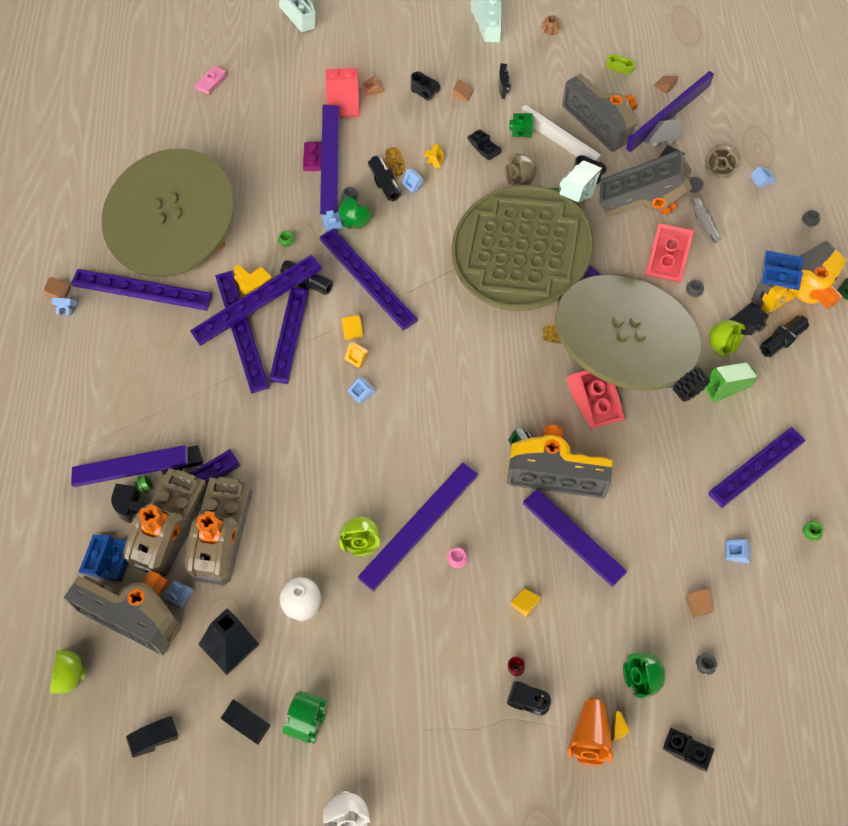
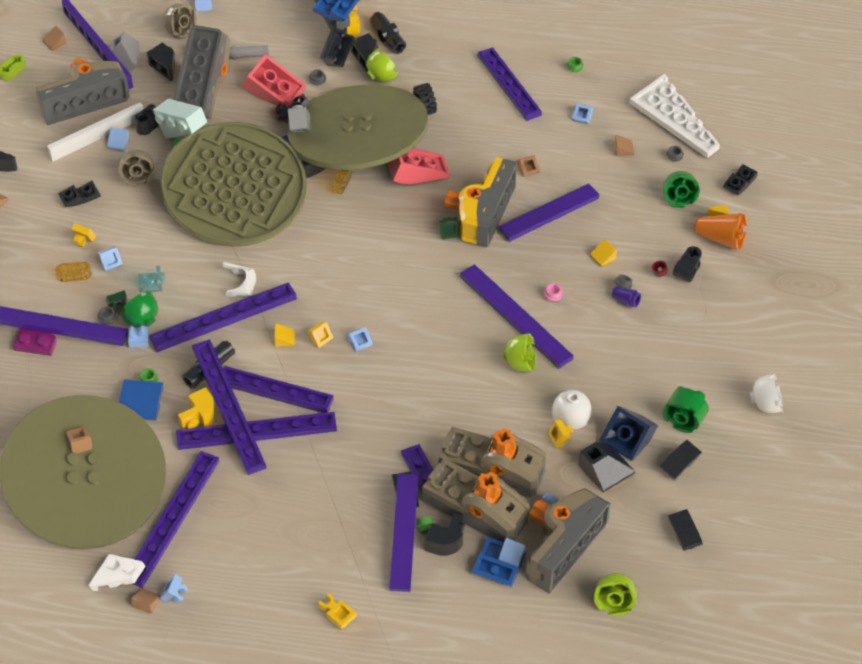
camera: 80 degrees left, 10 degrees down
black piece [368,155,401,202] -> none
green brick [509,113,533,137] -> none
bright green slope [704,362,757,403] -> none
none -> medium nougat slope [65,426,92,453]
none -> white wing [88,554,145,591]
none -> dark green tile [106,290,127,313]
none -> light blue slope [107,127,129,151]
none -> blue slope [119,379,163,421]
none -> clear light blue bracket [139,266,165,293]
none -> white helmet [223,262,256,298]
none -> black slope [273,93,311,120]
none -> light grey slope [288,105,311,133]
none -> yellow plate [318,593,357,630]
none -> black hinge [320,28,355,67]
none -> light blue slope [499,538,526,567]
none -> medium nougat slope [516,155,540,177]
none -> yellow tile [548,419,574,448]
none -> dark blue slope [599,406,659,461]
none -> dark purple cone [612,287,641,308]
none -> dark grey plate [614,274,633,289]
none -> white wing [629,74,720,158]

